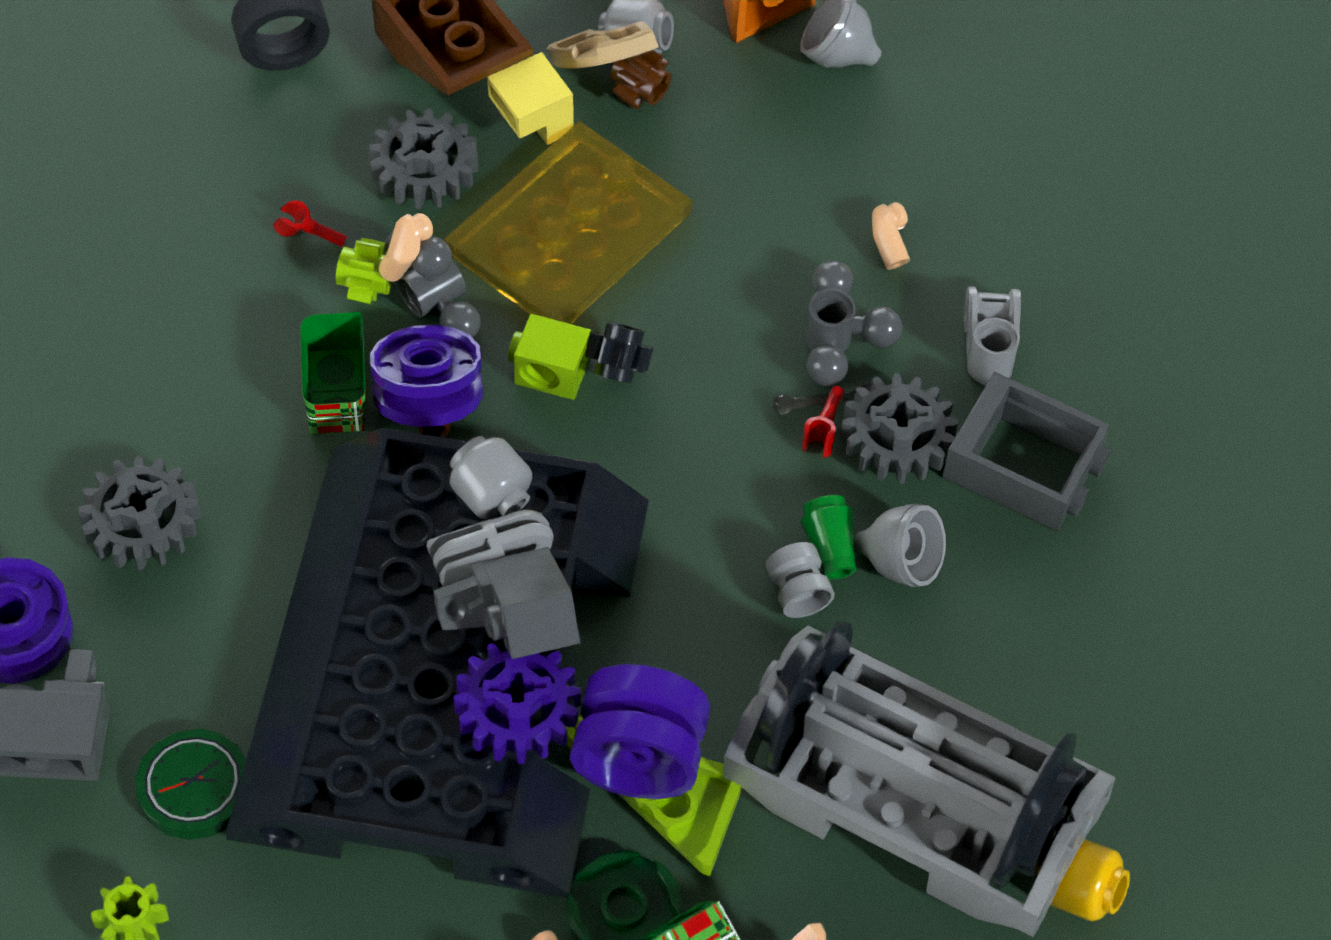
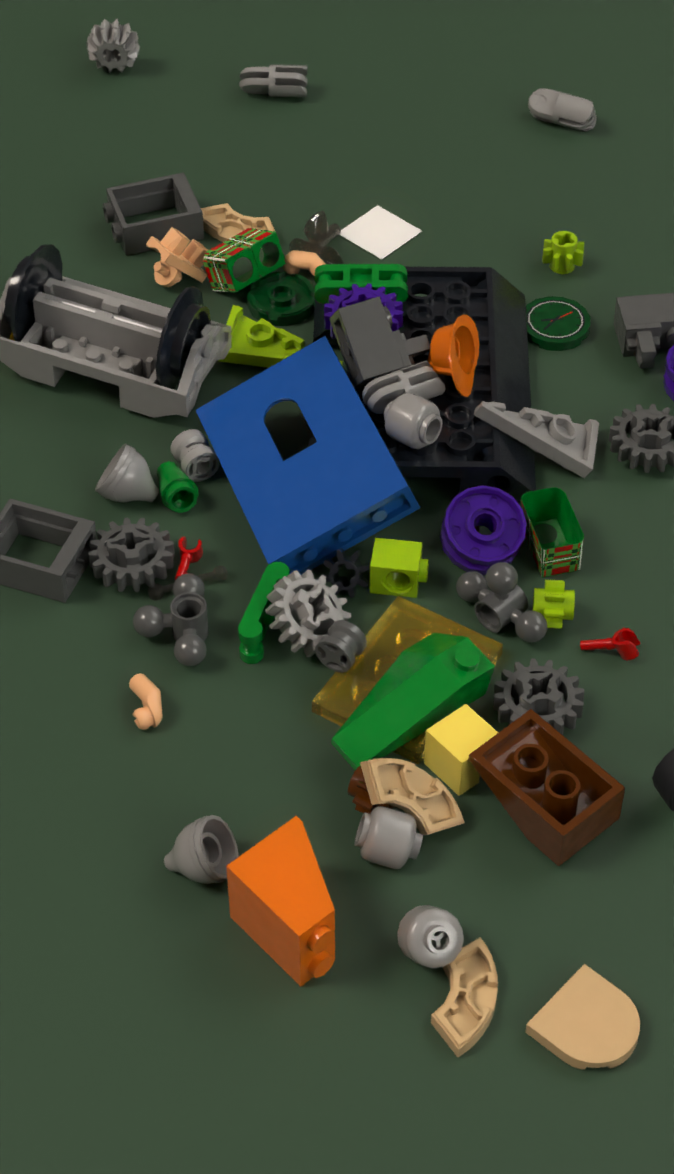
camera: 175 degrees right, 10 degrees down
light nougat arm [378,213,433,282] -> none
dark purple wheel [570,664,711,799] -> none
light grey piece [964,286,1021,385] -> none
none -> blue panel [196,336,421,575]
none -> green plate [238,562,290,664]
none -> light grey gear [265,570,351,658]
none -> green plate [314,264,408,304]
none -> dark grey wheel [315,620,367,673]
none -> green wedge [331,633,495,770]
none -> orange piece [428,314,480,397]
none -> light grey wing [474,401,599,478]

